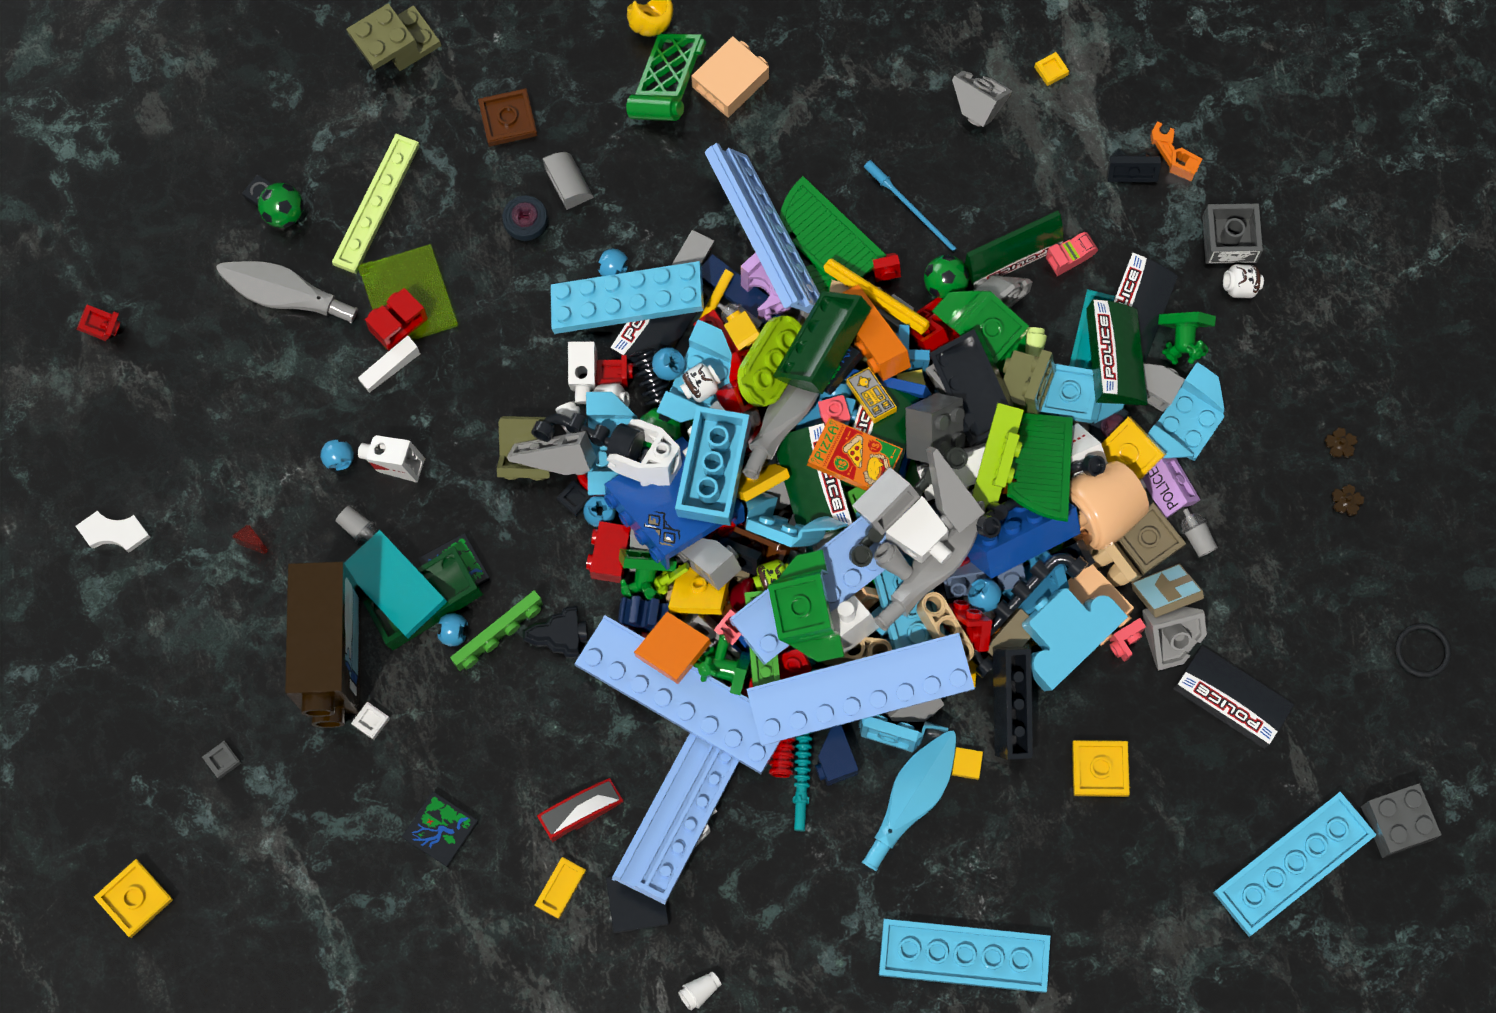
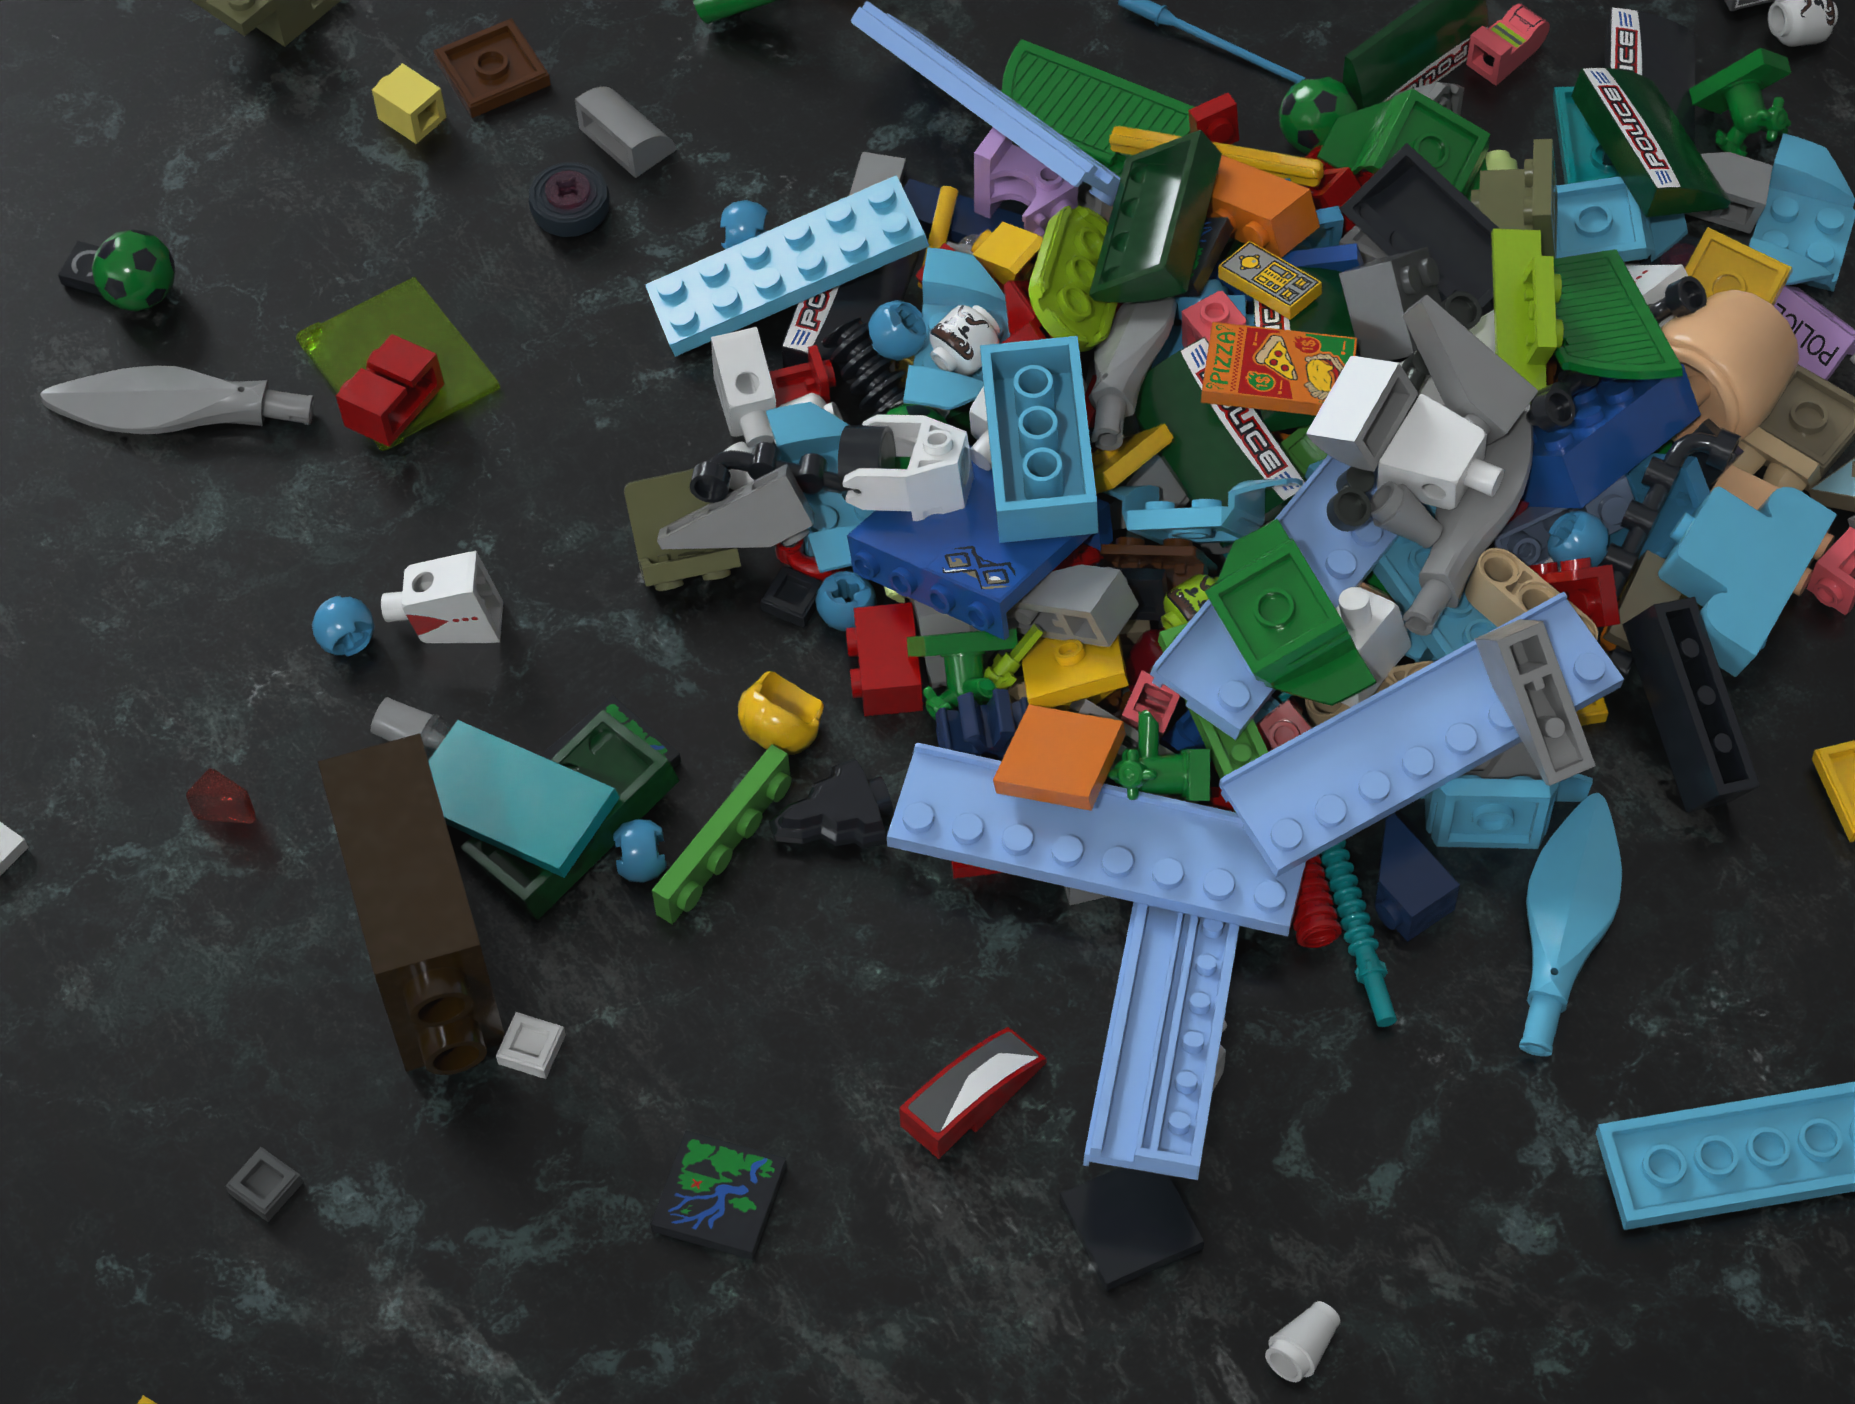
camera: 15 degrees left, 15 degrees down
yellowish green tile [332,134,420,274] -> none
white piece [358,335,420,393] -> none
yellow tile [535,857,586,919] -> none
yellow tile [952,747,983,780] -> none
none -> light yellow brick [372,63,447,144]
none -> yellow hair [738,671,824,755]
none -> light grey slope [1474,619,1596,786]

